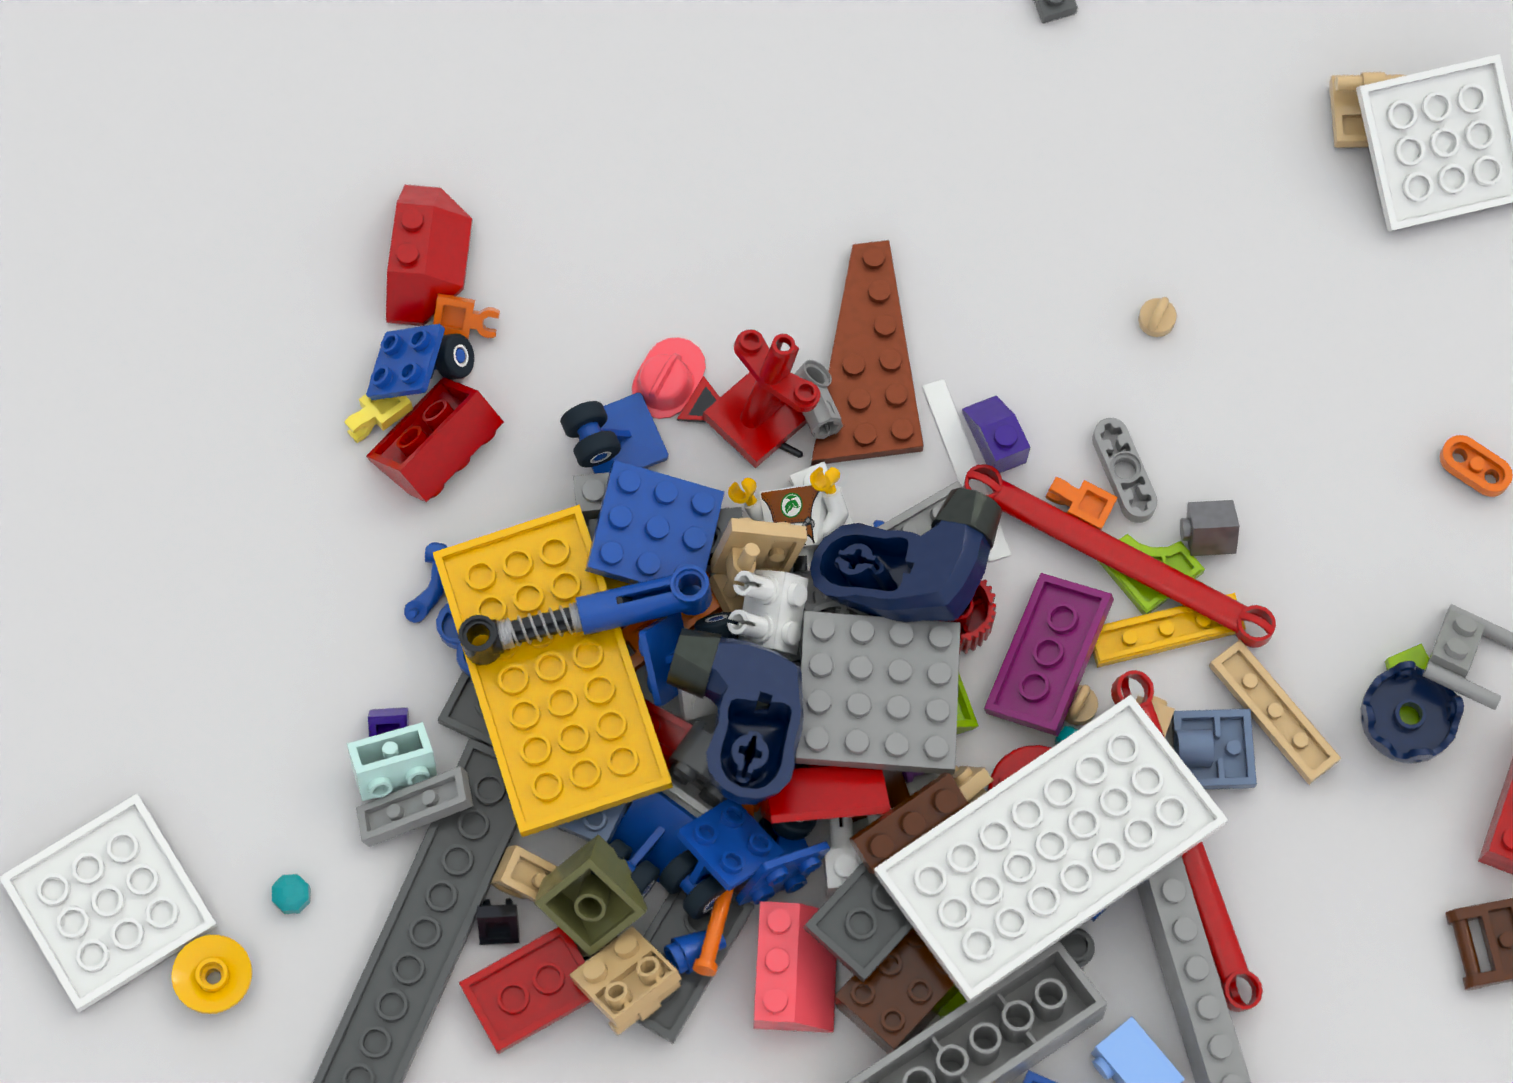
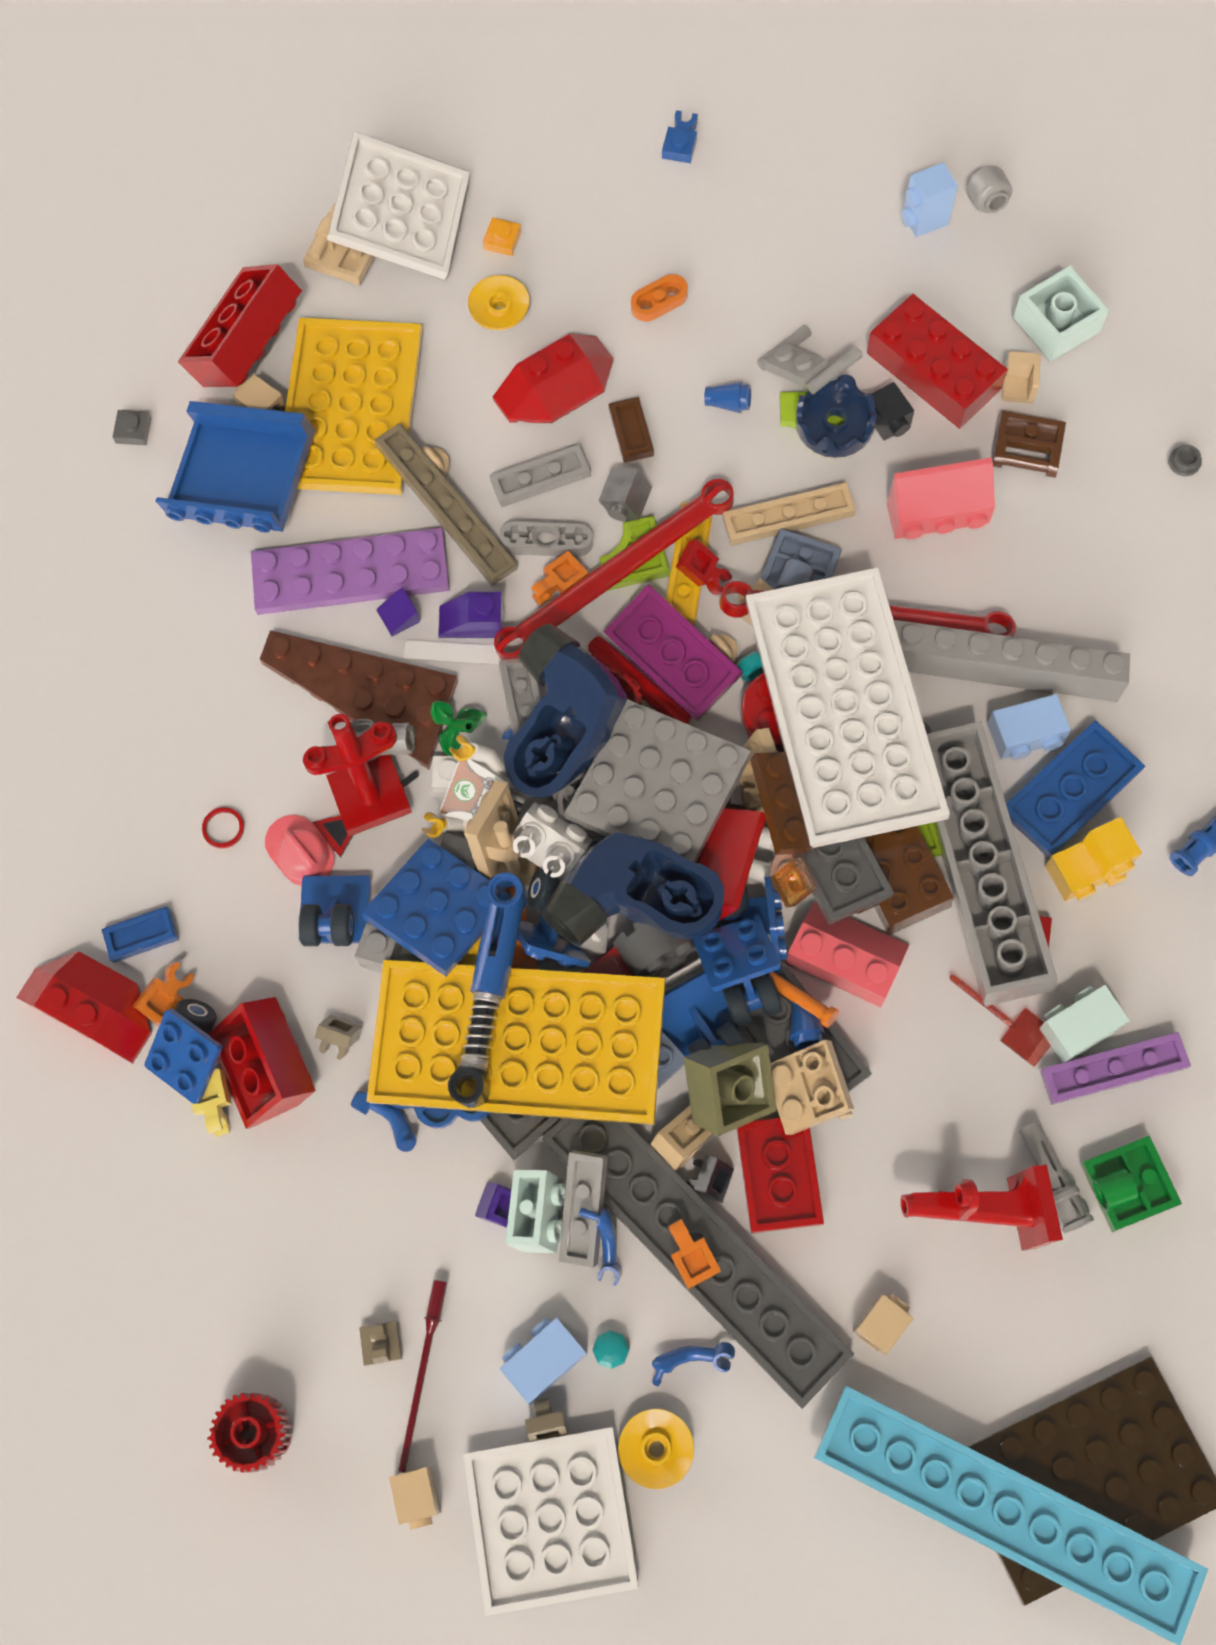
camera: 60 degrees left, 0 degrees up
none -> blue tile [101,906,179,963]
none -> blue panel [155,401,315,533]
none -> red brick [178,264,302,387]
none -> red piece [202,807,244,849]
none -> red brick [207,1393,292,1473]
none -> tan brick [233,374,286,412]
none -> medium lavender plate [251,528,450,615]
none -> yellow plate [285,317,423,495]
none -> dark tan tile [315,1015,362,1060]
none -> dark tan tile [359,1321,402,1366]
none -> dark tan tile [375,423,518,586]
none -> dark purple slope [376,588,420,637]
none -> tan brick [389,1467,441,1530]
none -> dark red piece [398,1280,448,1472]
none -> green plant [430,700,487,756]
none -> yellow dish [468,275,530,330]
none -> light orange plate [483,217,522,256]
none -> light grey plate [490,444,591,508]
none -> red wedge [492,333,614,423]
none -> light blue brick [499,1317,587,1405]
none -> dark tan tile [525,1398,568,1442]
none -> blue piece [579,1208,622,1286]
none -> red axle [588,636,691,725]
none -> reddish brown tile [608,397,654,463]
none -> blue piece [652,1342,735,1386]
none -> orange plate [668,1219,721,1289]
none -> red plate [676,539,732,595]
none -> blue cone [704,381,751,413]
none -> clear orange plate [770,858,817,908]
none -> black brick [871,382,915,441]
none -> coral slope [887,457,995,539]

